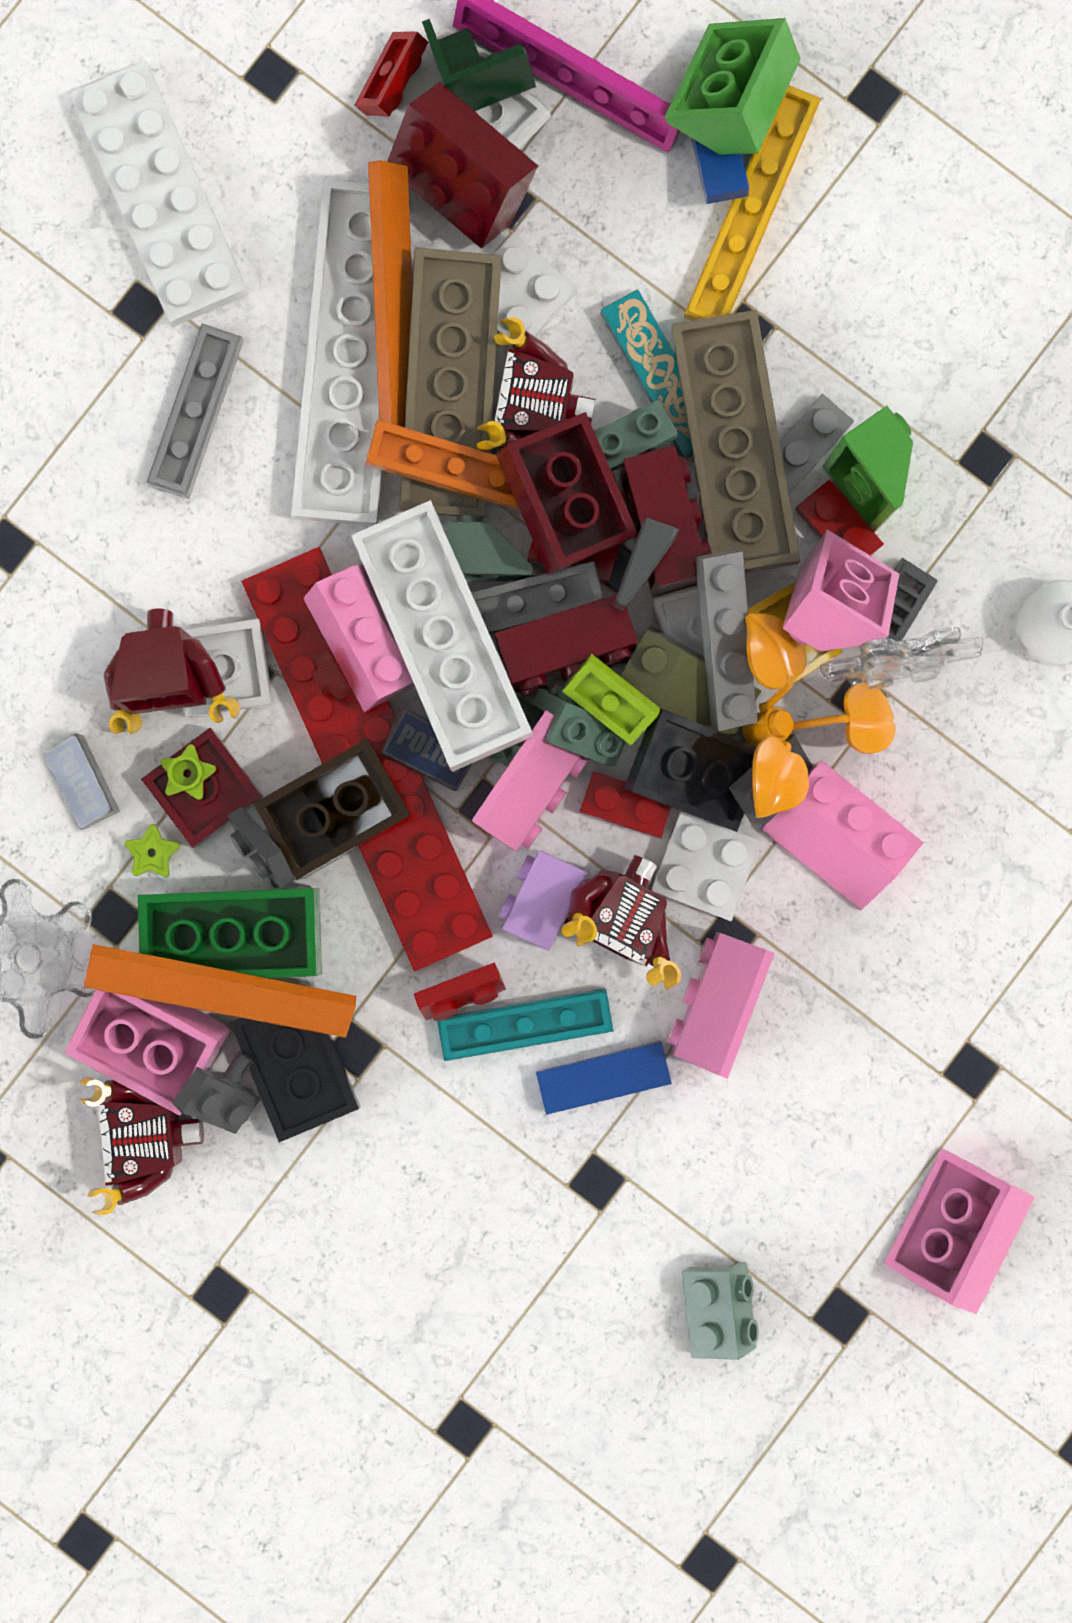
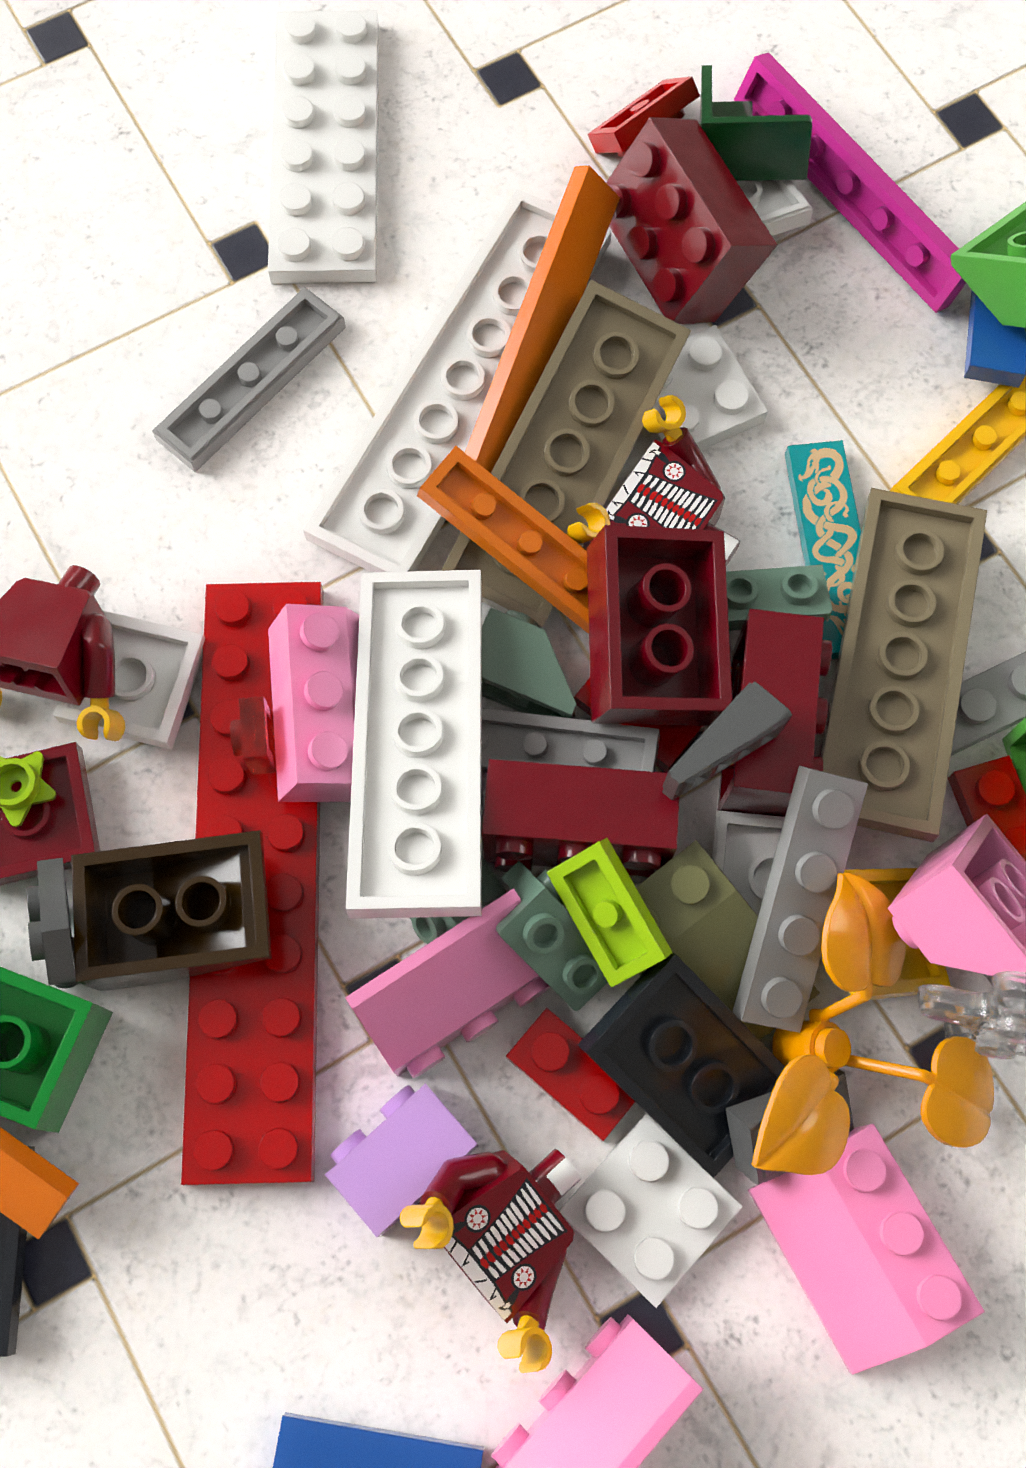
camera: 25 degrees right, 15 degrees down
slope [380,709,472,791] -> none
red plate [414,962,506,1021] -> none
teal tile [437,988,614,1061] -> none

